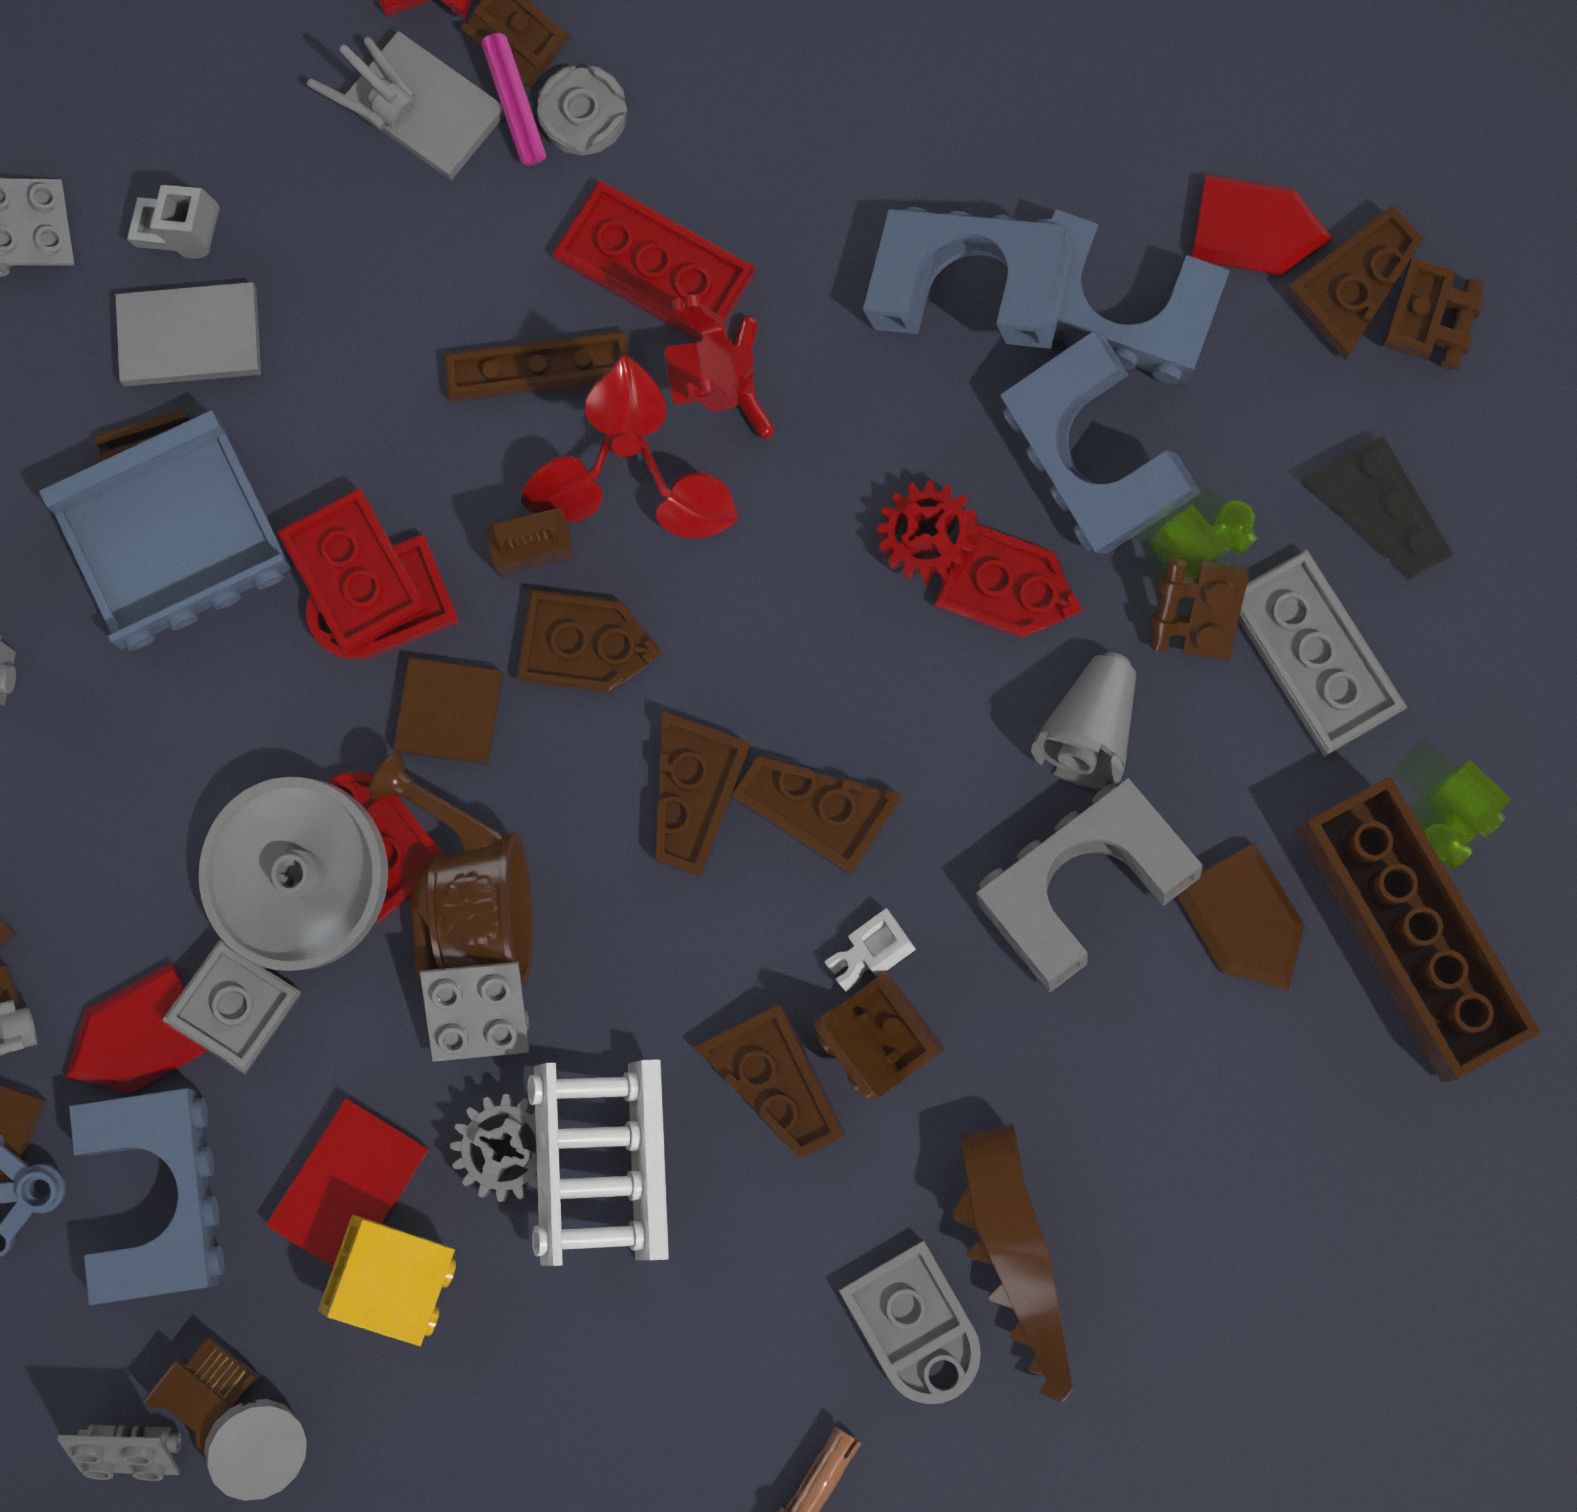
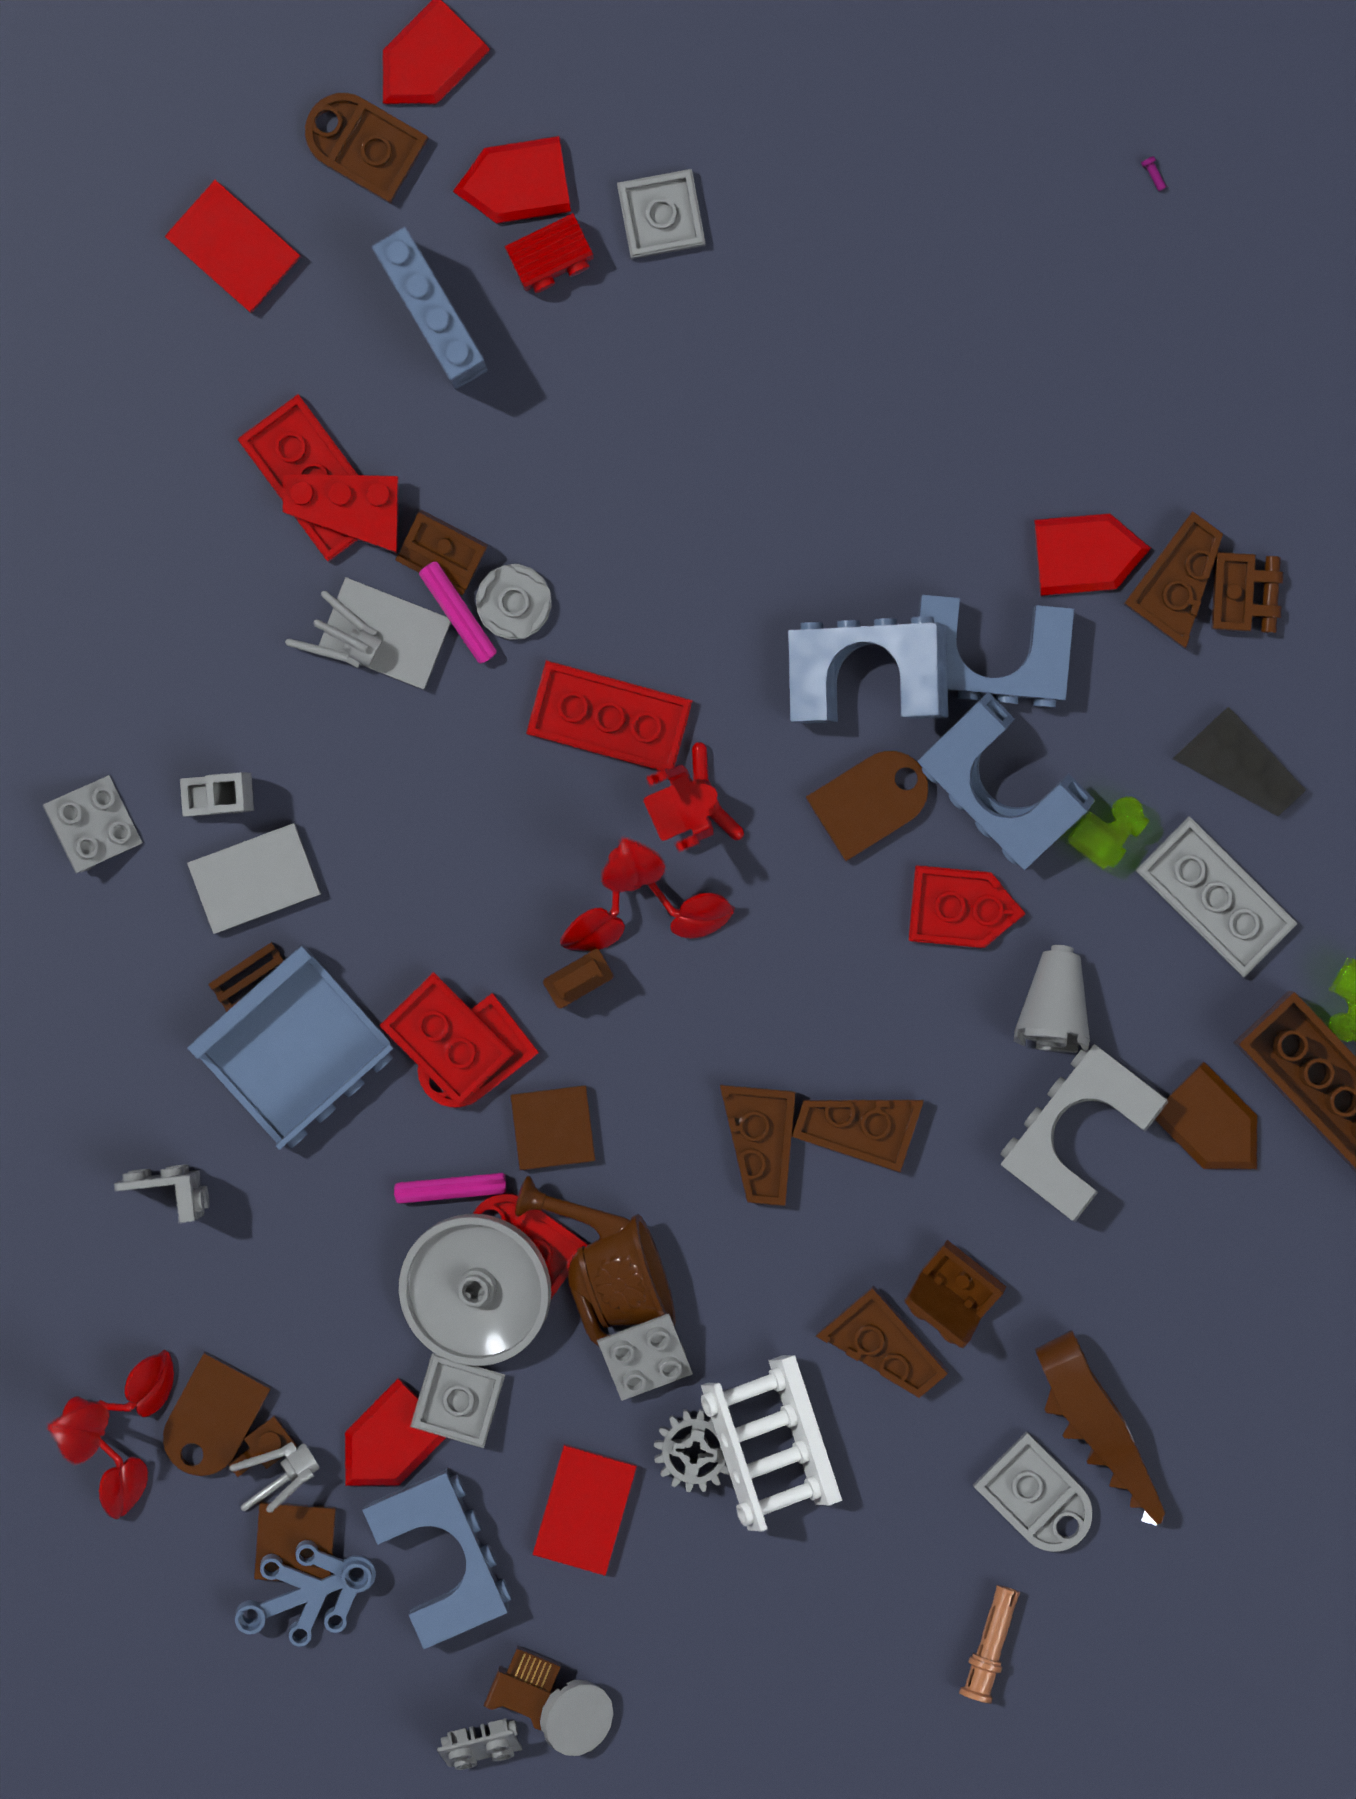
camera: 20 degrees left, 10 degrees up
yellow brick [318,1214,456,1347] -> none
reddish brown tile [444,331,630,403] -> none
reddish brown tile [516,589,663,694] -> none
white plate [825,908,916,991] -> none
red gear [877,481,980,584] -> none
reddish brown plate [1149,558,1249,661] -> none
none -> dark pink axle [394,1173,507,1204]
none -> reddish brown tile [805,751,928,861]

